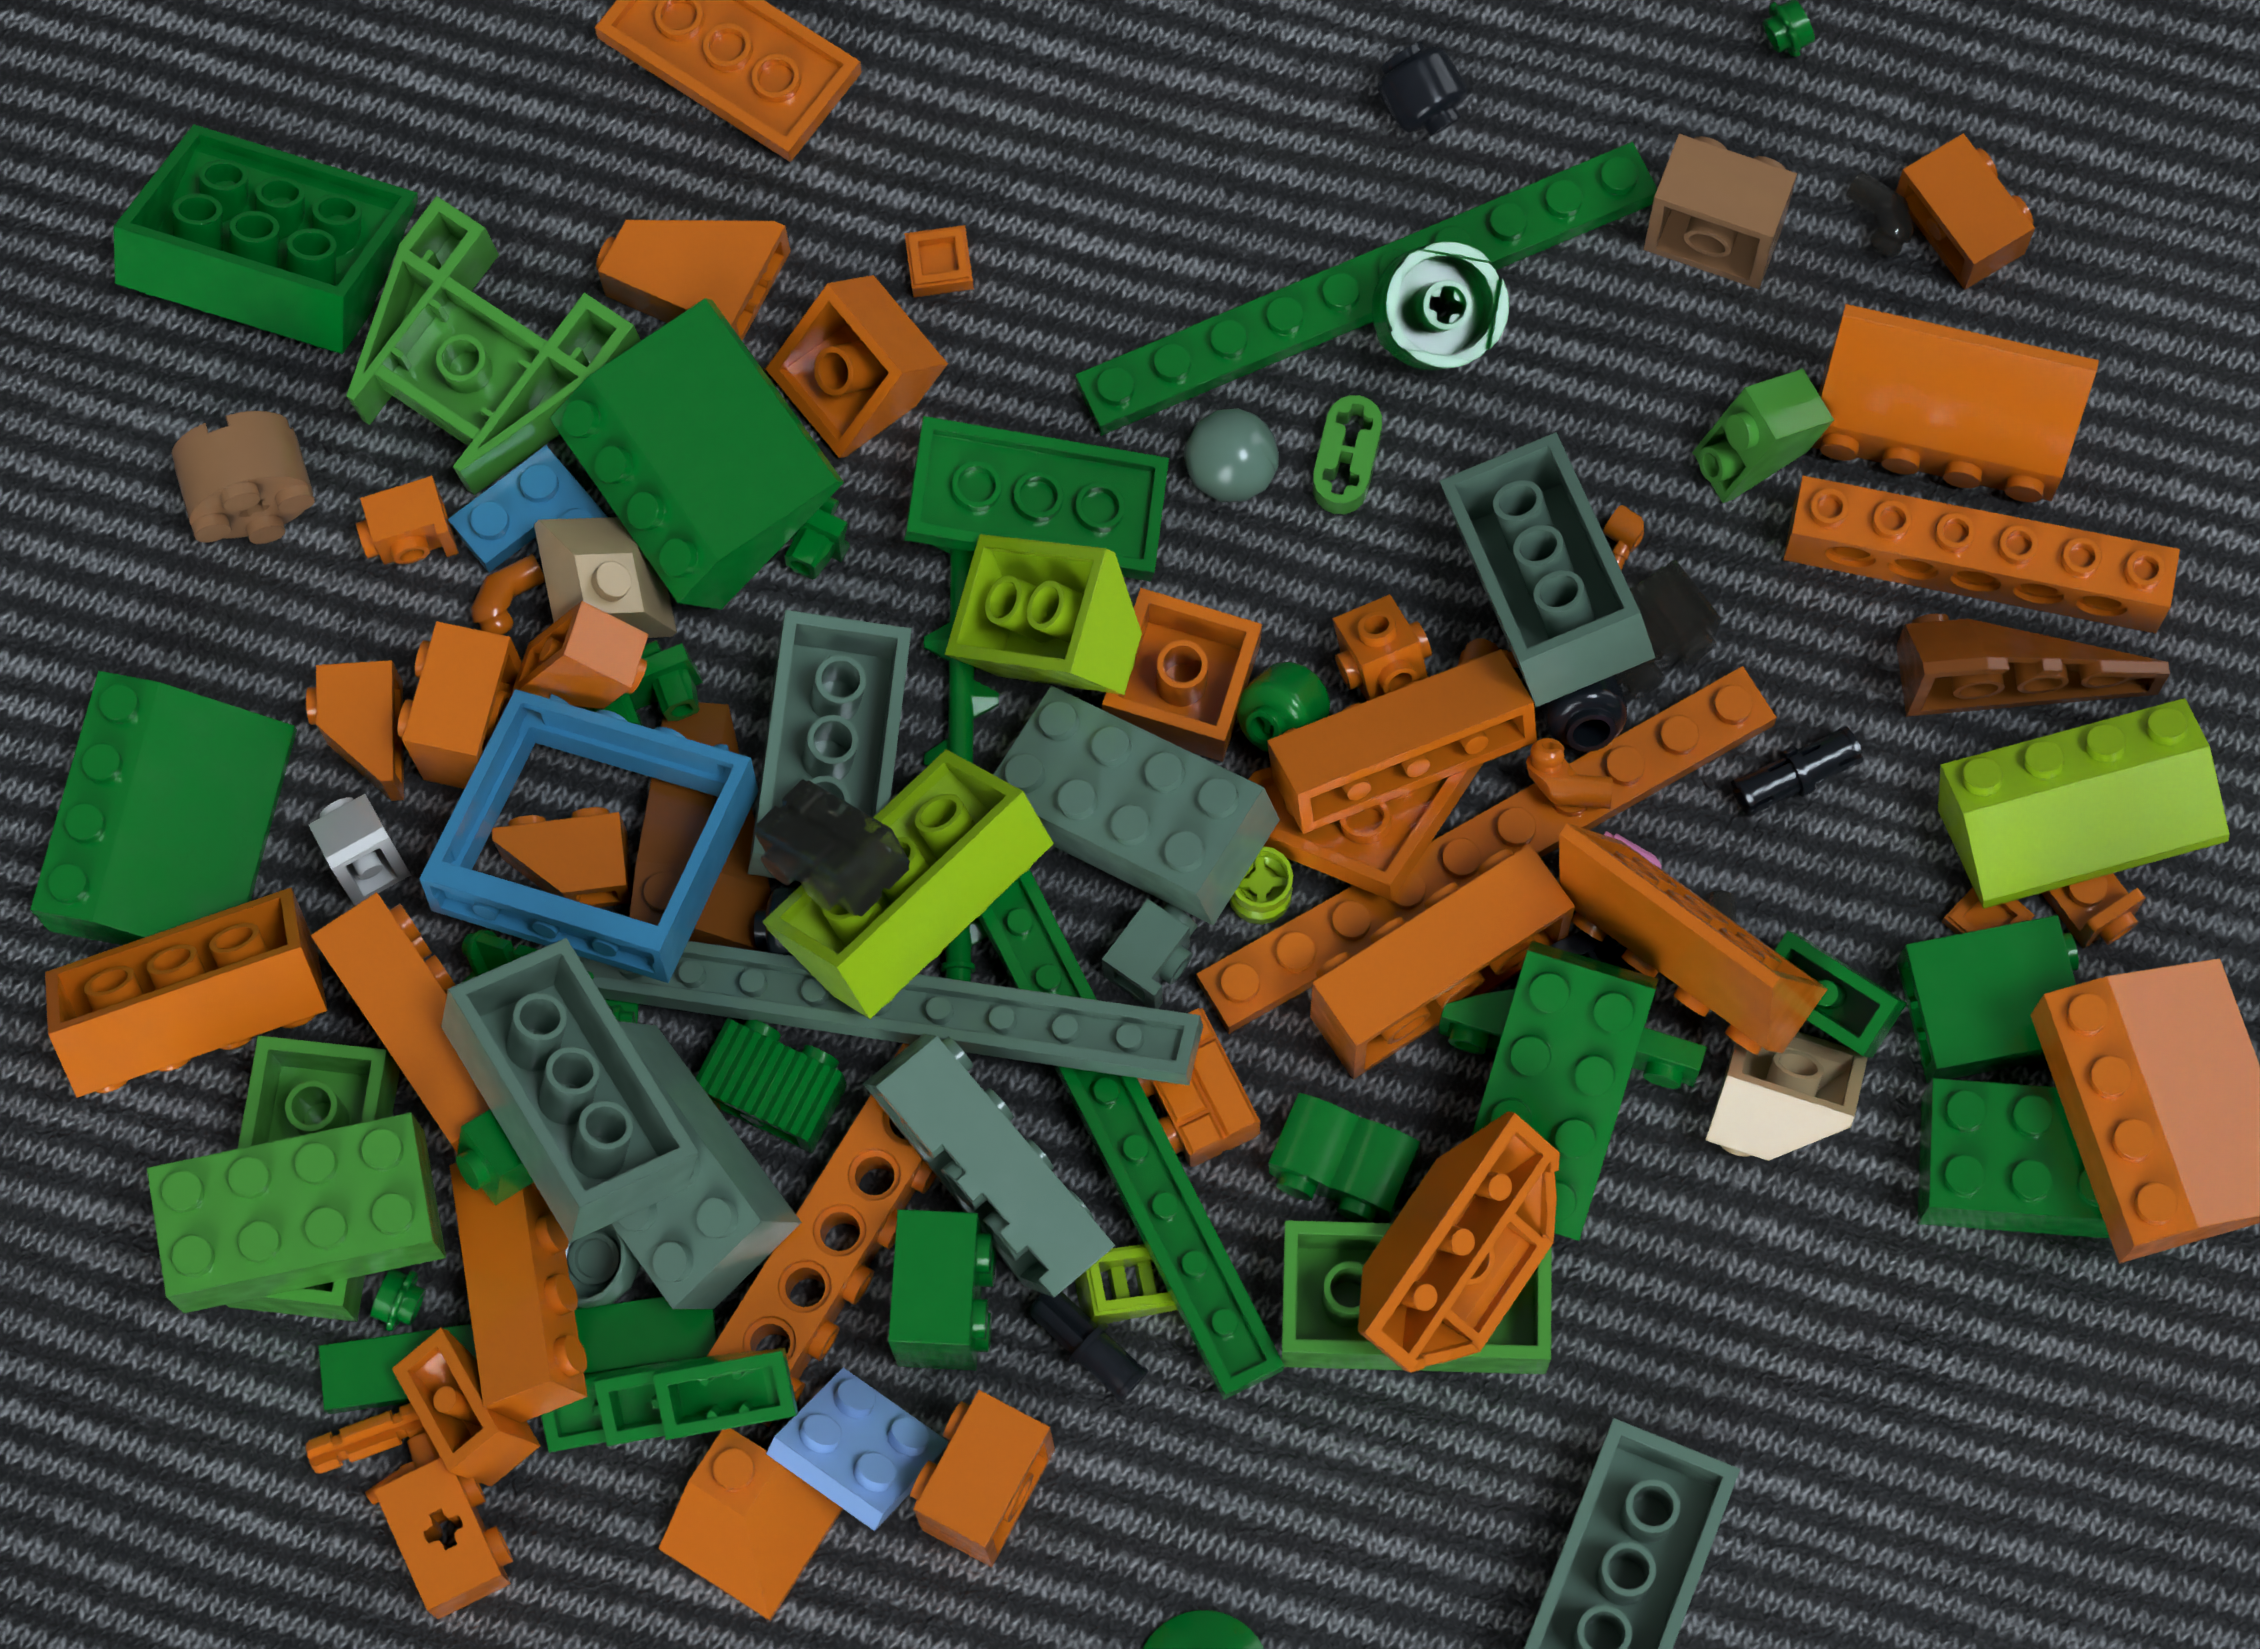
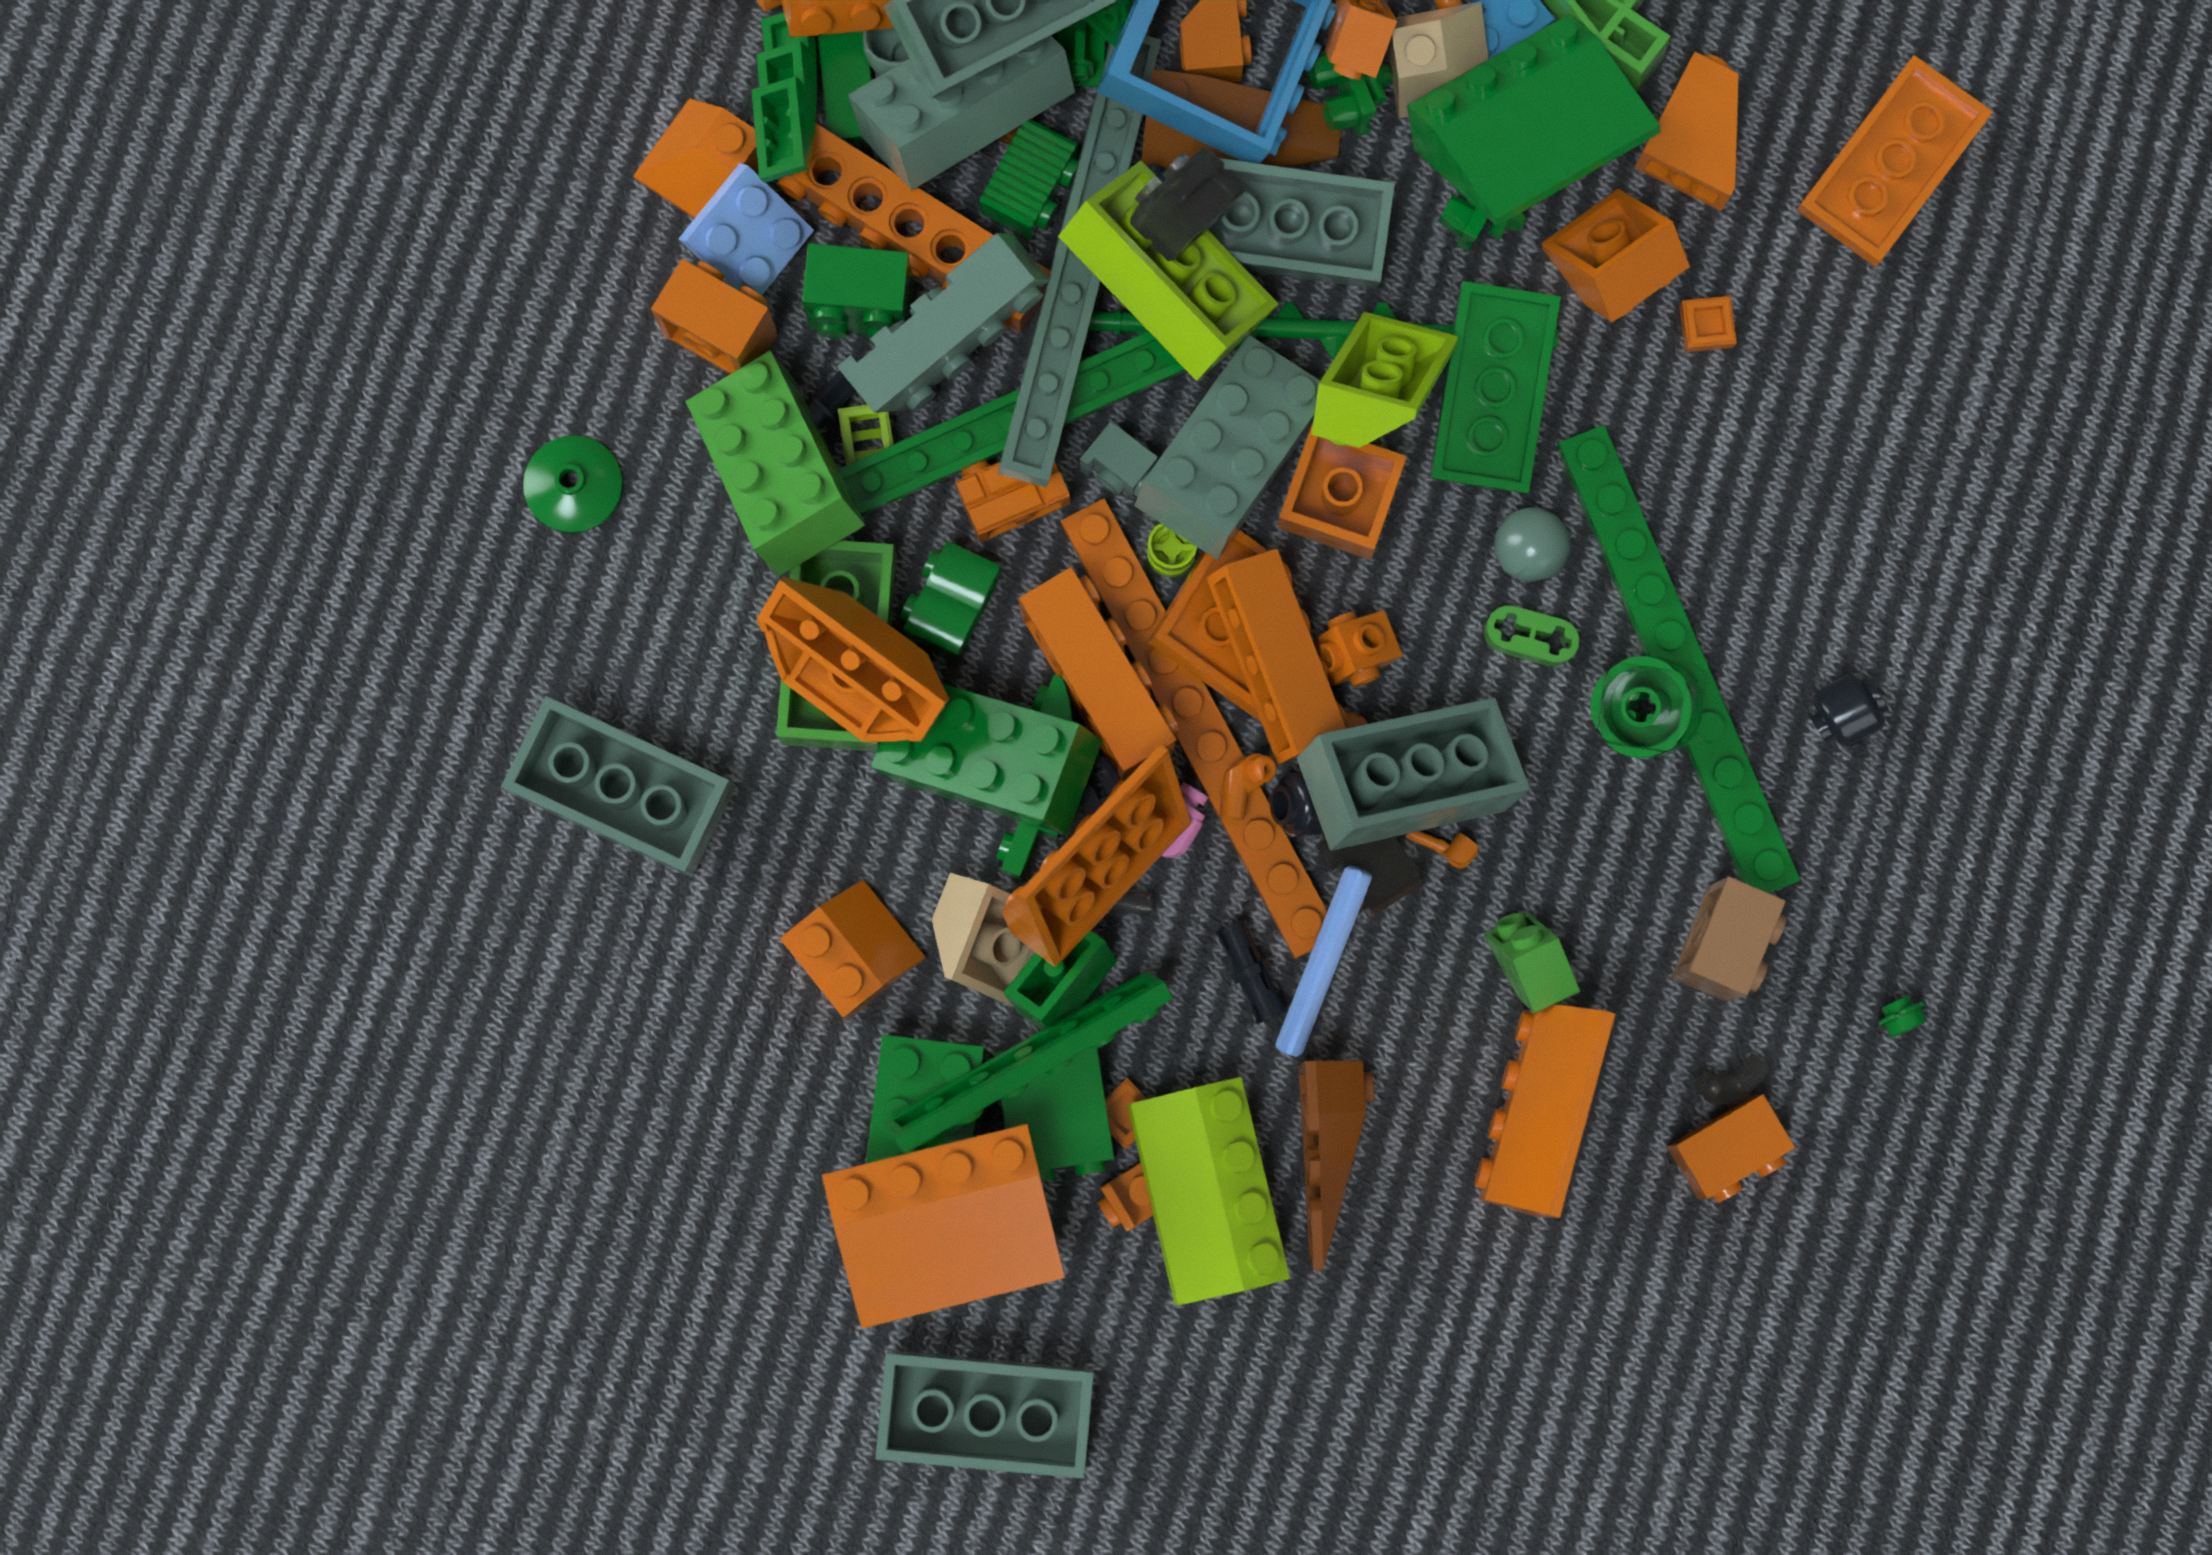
camera: 85 degrees right, 10 degrees up
green head [1236,662,1330,753] -> none
orange brick [1783,476,2180,634] -> none
none -> bright green brick [686,350,865,576]
none -> orange slope [779,880,926,1021]
none -> green plate [882,970,1173,1153]
none -> light blue axle [1275,866,1372,1057]

